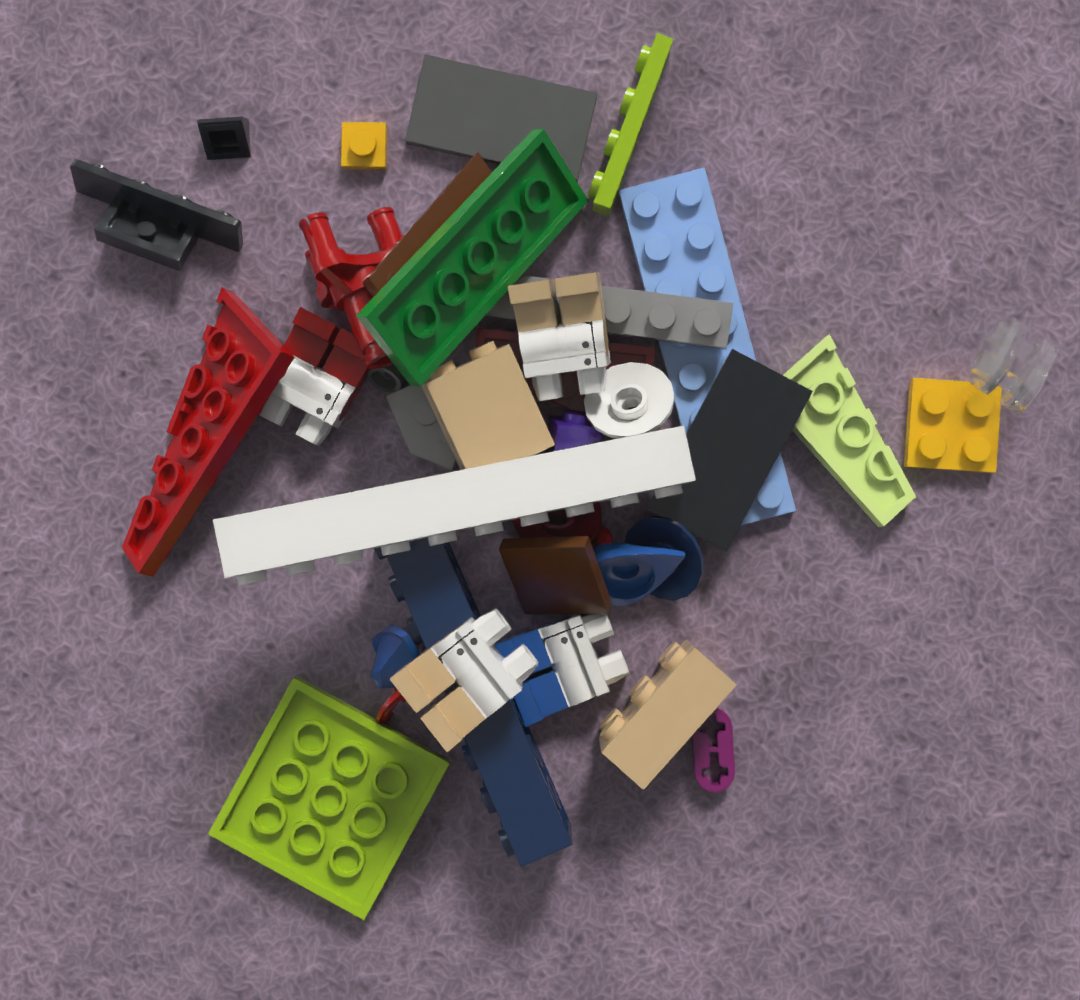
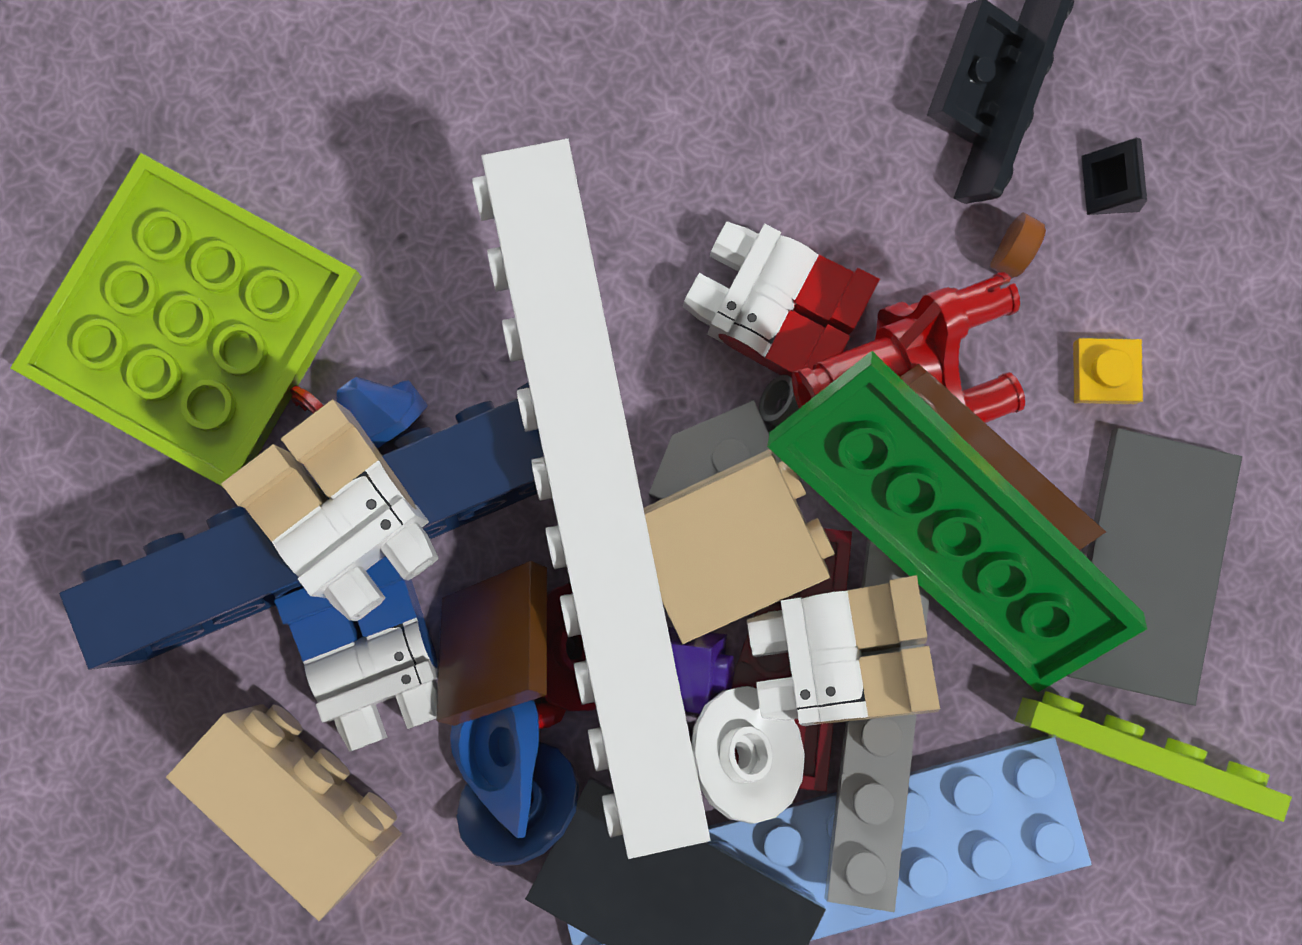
camera: 90 degrees right, 5 degrees down
red wing [122,287,295,577] -> none
magenta beam [691,707,735,792] -> none
none -> dark orange tile [990,212,1046,279]

